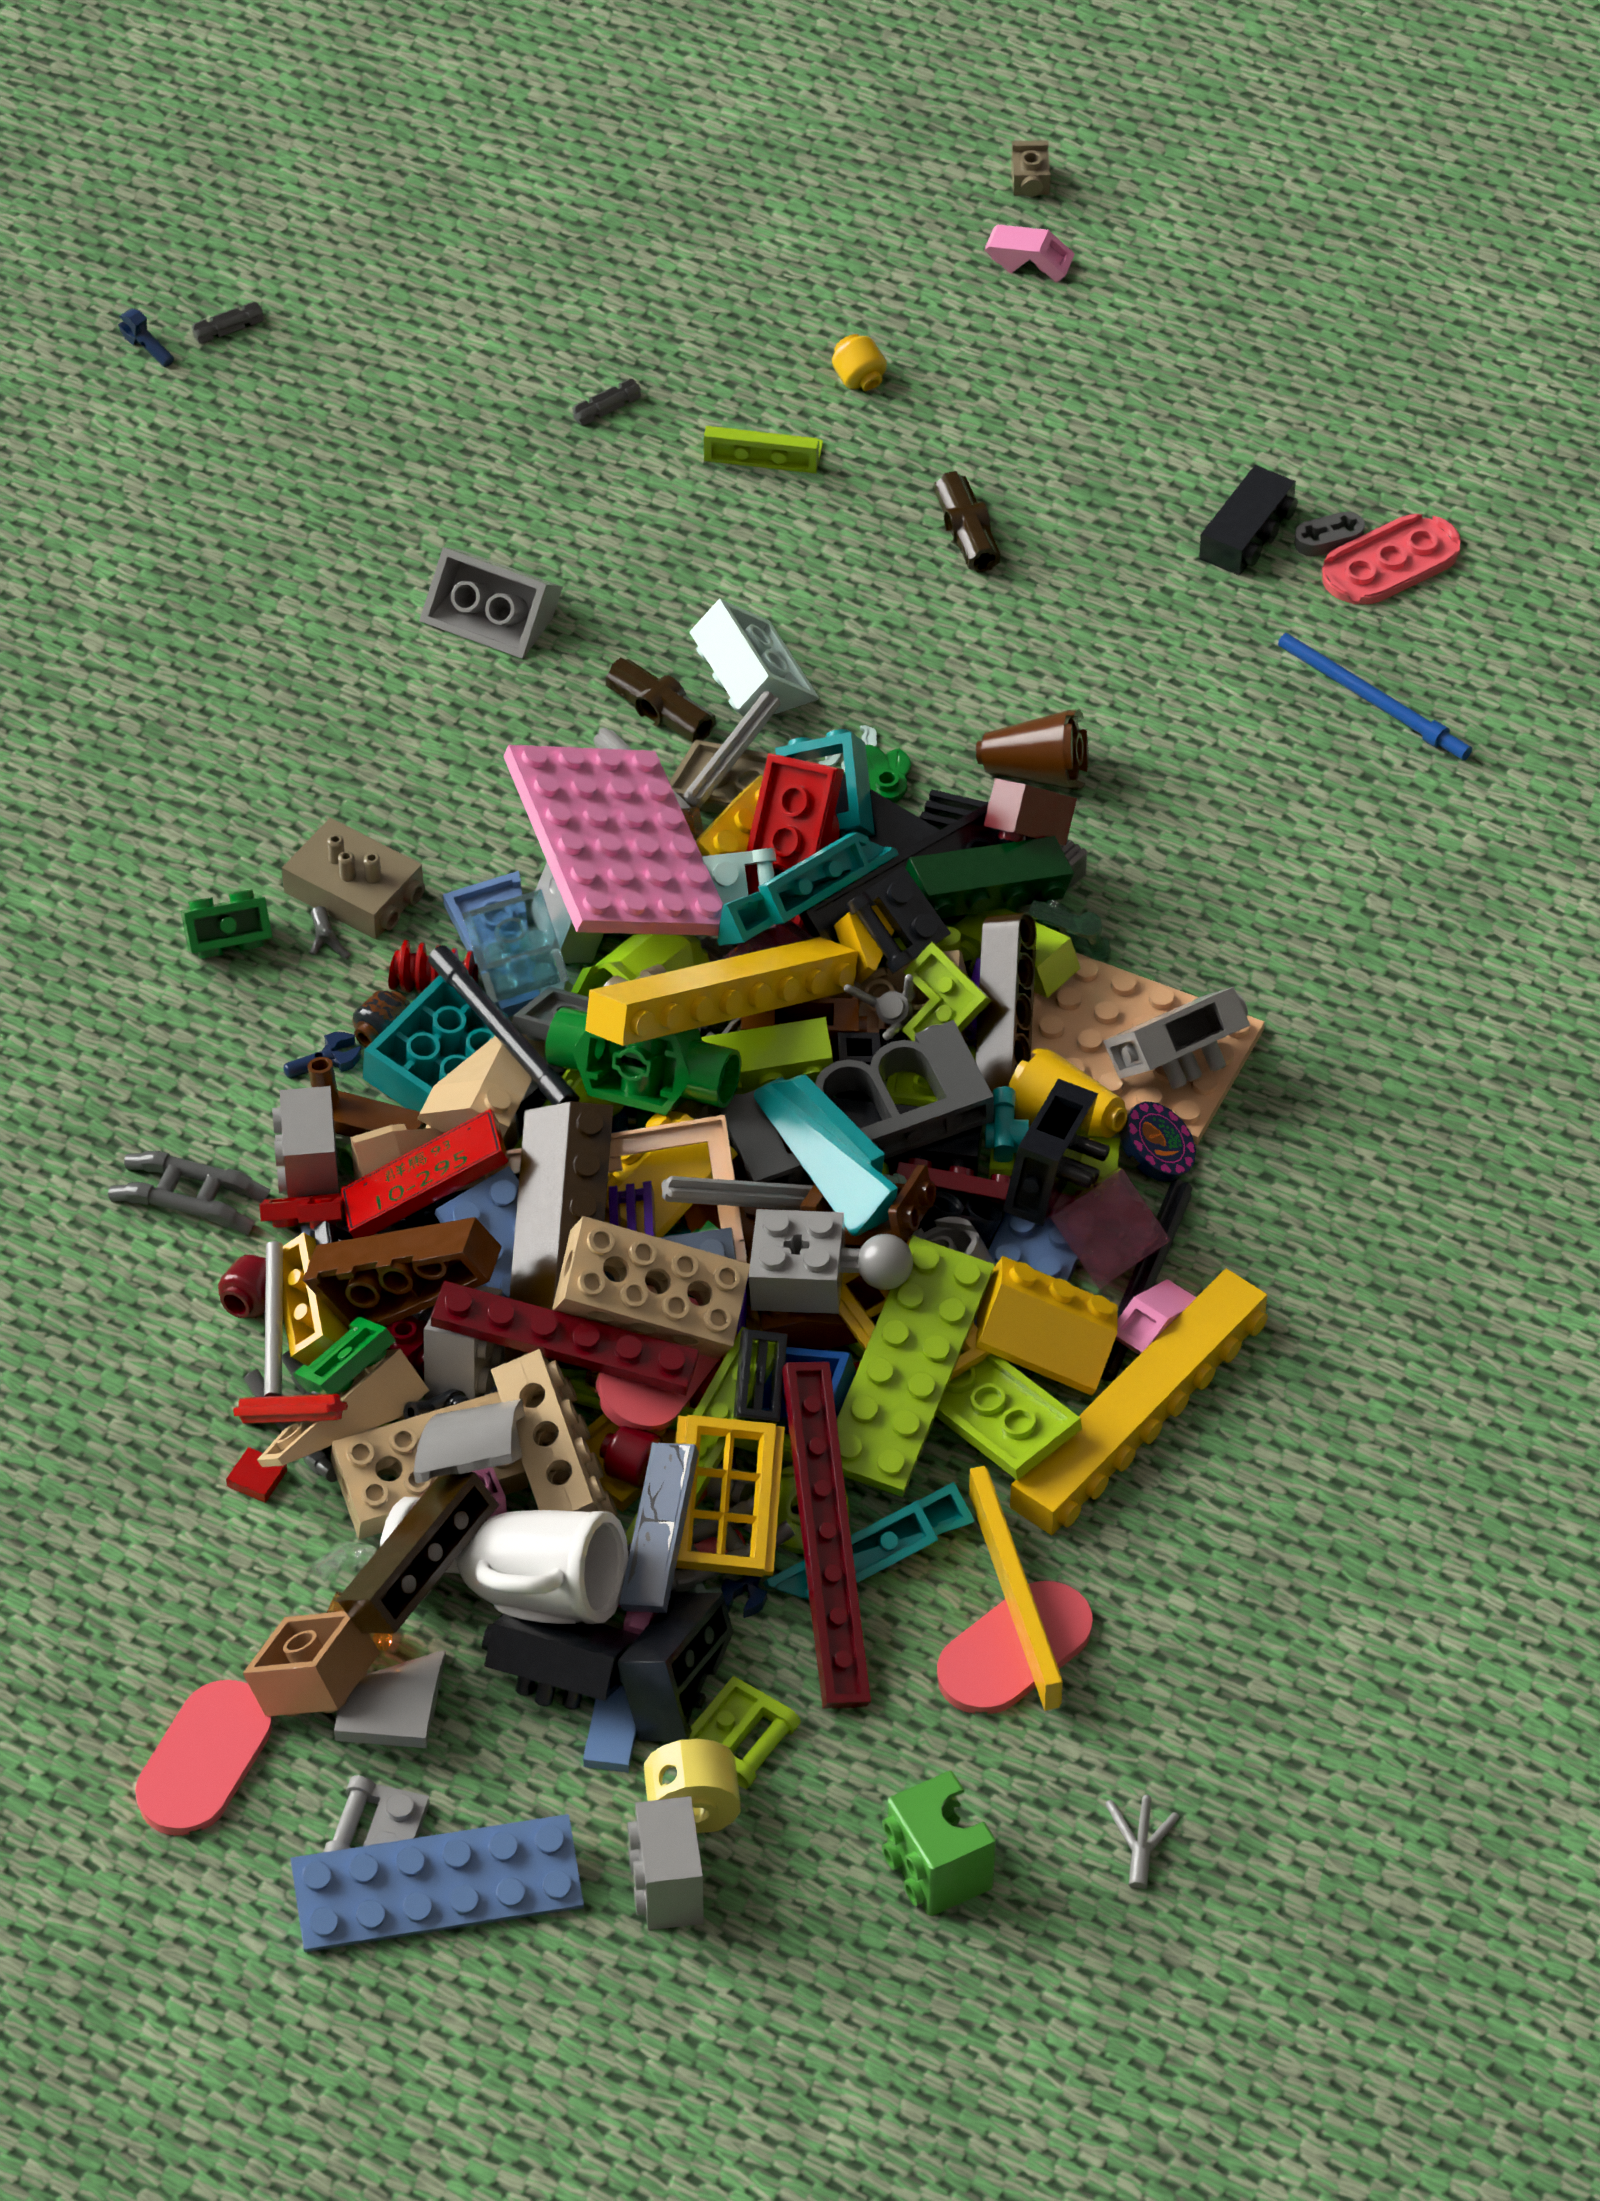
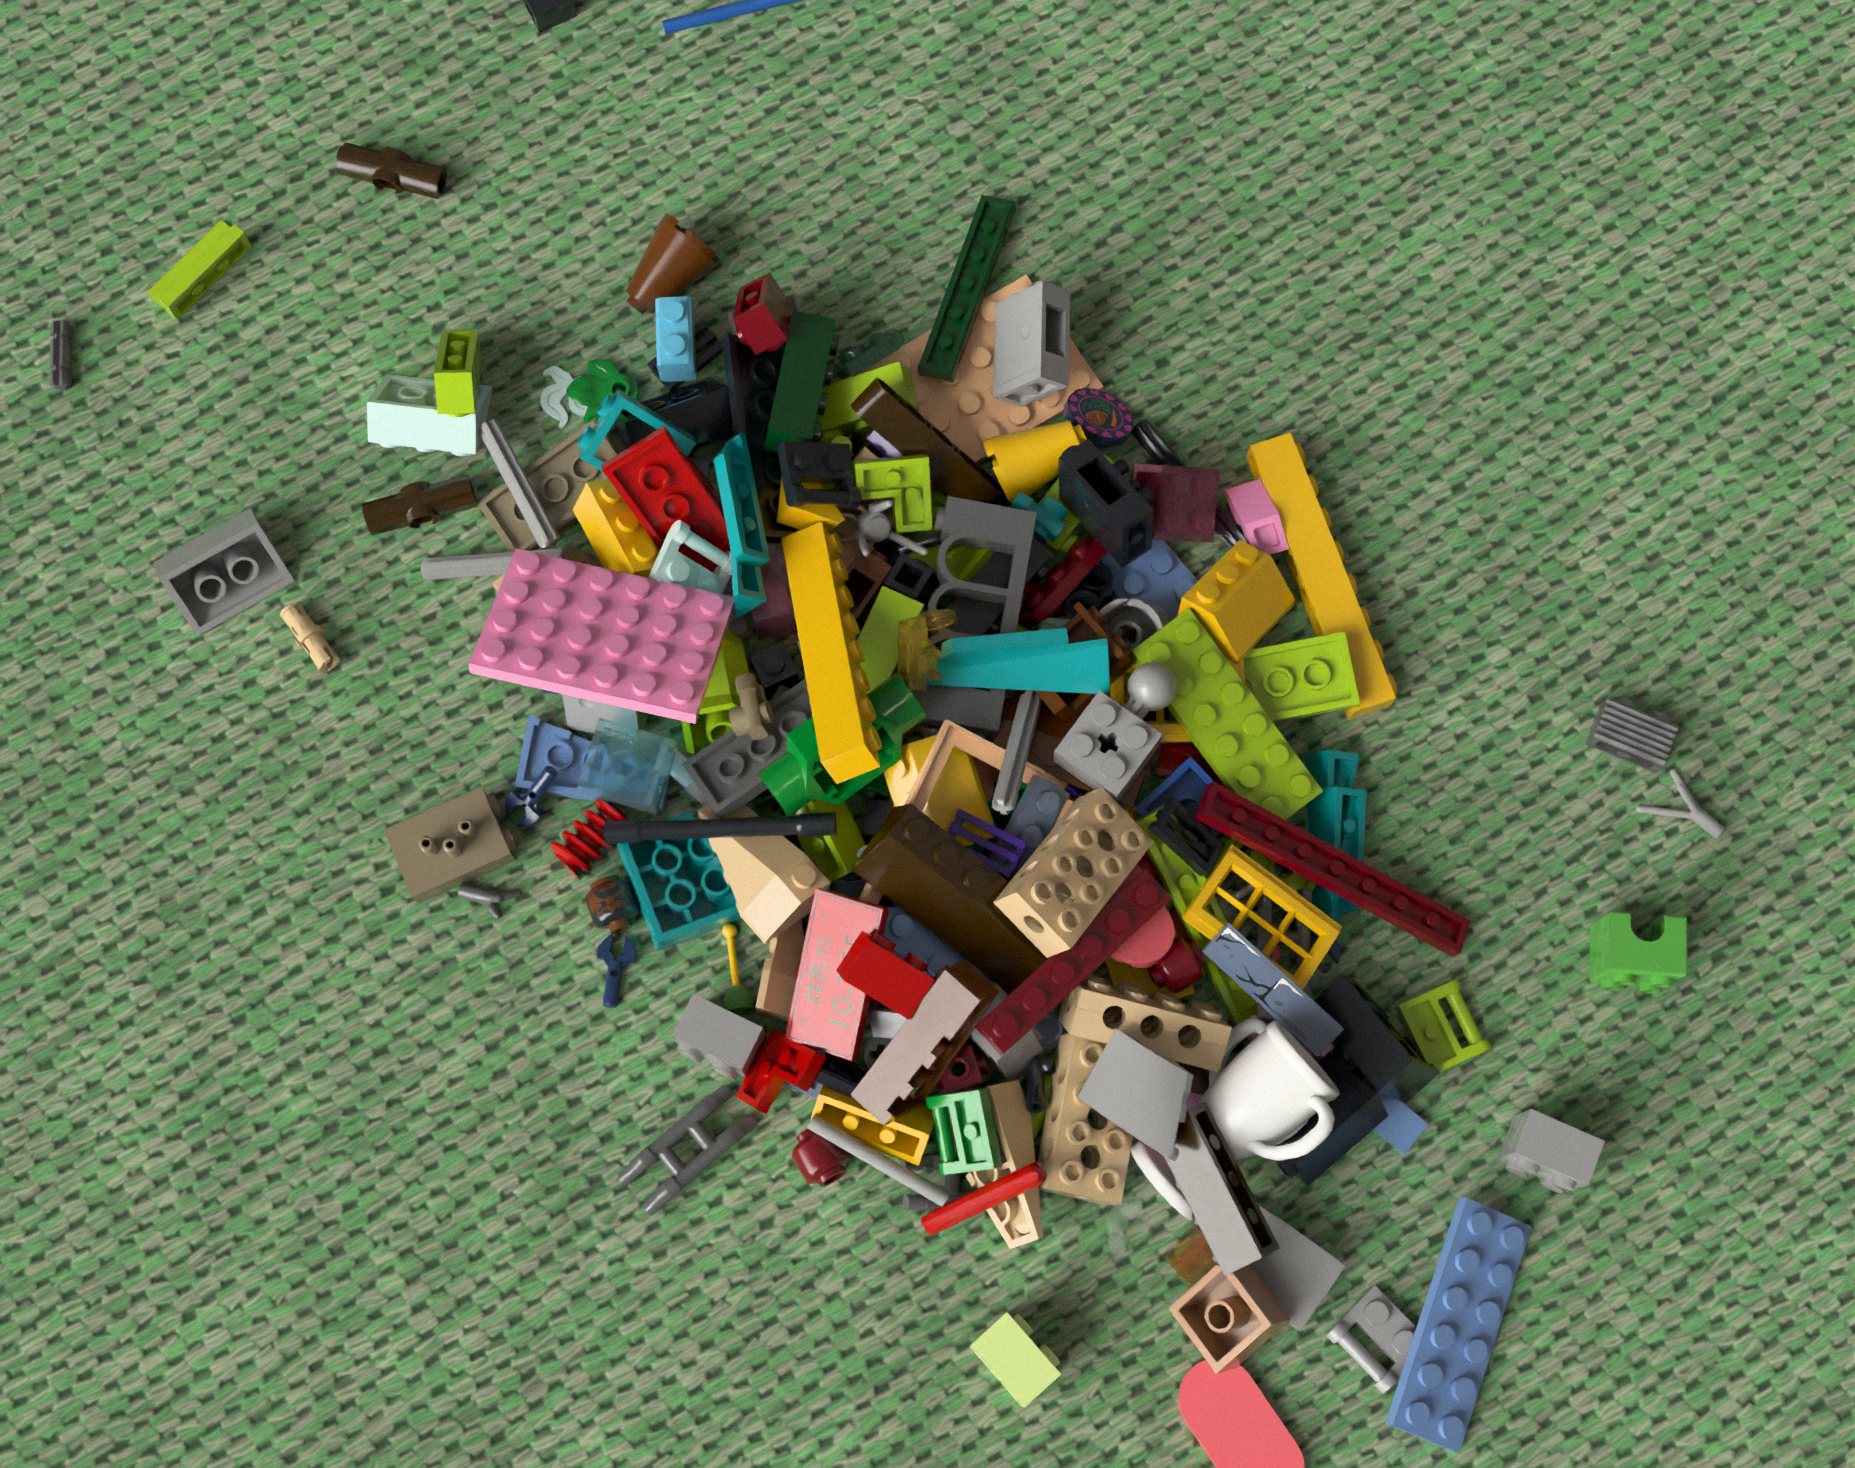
camera: 60 degrees left, 25 degrees up
green brick [180,889,273,958] -> none
red tile [226,1447,288,1503] -> none
reddish brown piece [307,1057,427,1137] -> none
light yellow piece [644,1739,740,1833] -> none
yellow head [832,334,887,391] -> none
coral tile [937,1581,1093,1714] -> none
yellow tile [969,1465,1063,1711] -> none
none -> tan pin [280,602,340,673]
none -> lime brick [434,329,481,417]
none -> dark blue bar [505,766,558,827]
none -> medium azure brick [655,296,697,382]
none -> red brick [836,931,935,1020]
none -> clear yellow piece [898,609,957,690]
none -> dark green tile [917,195,1016,383]
none -> yellowish green brick [969,1312,1061,1407]
none -> flat silver brick [1586,697,1679,773]

